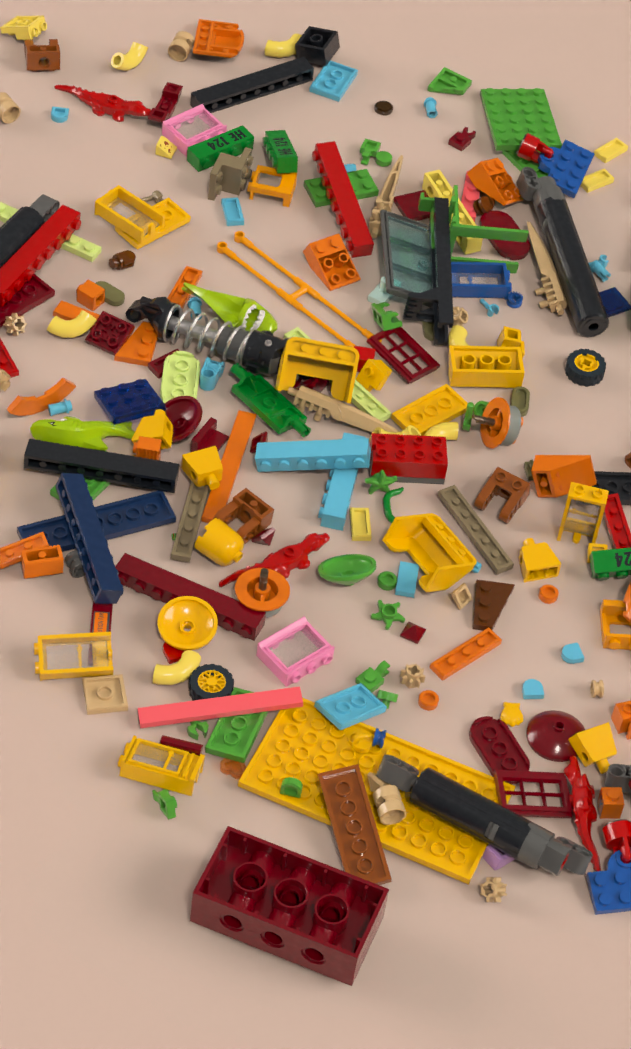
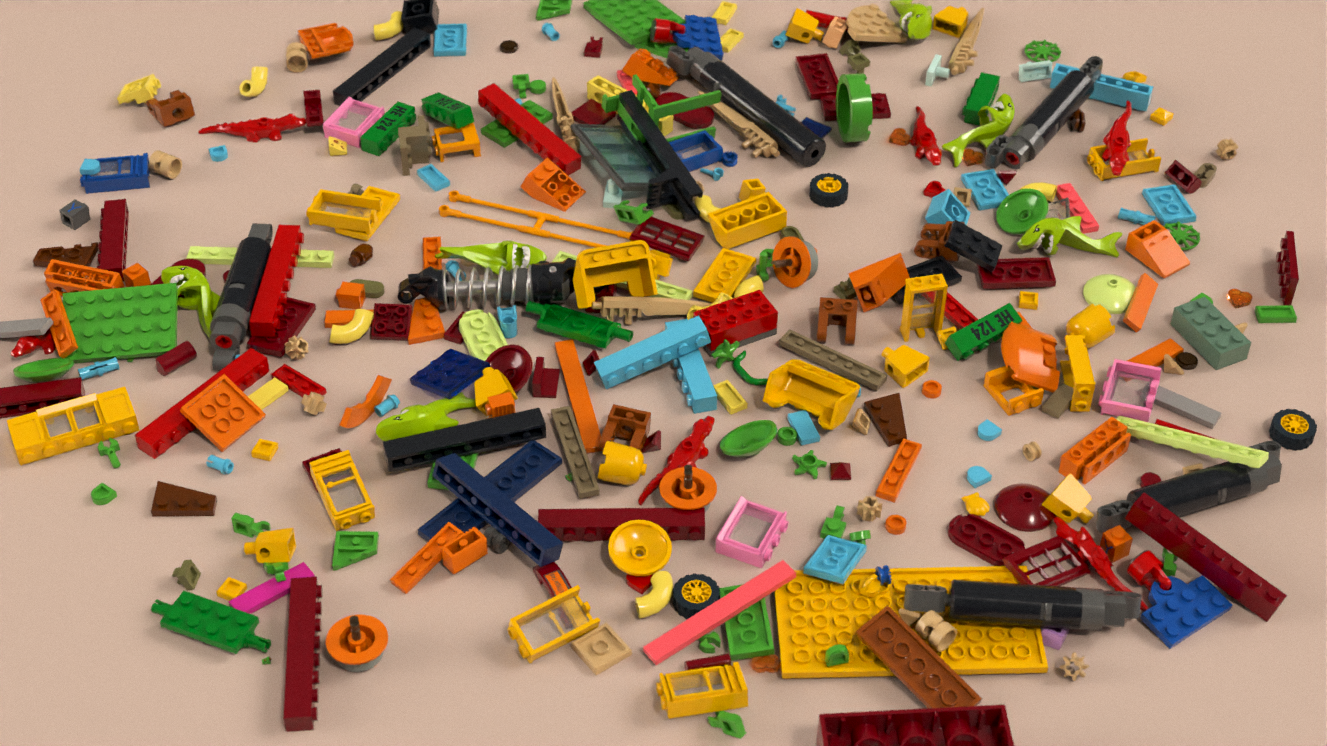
camera: 20 degrees left, 5 degrees down
yellow torso [181,446,223,490] -> none

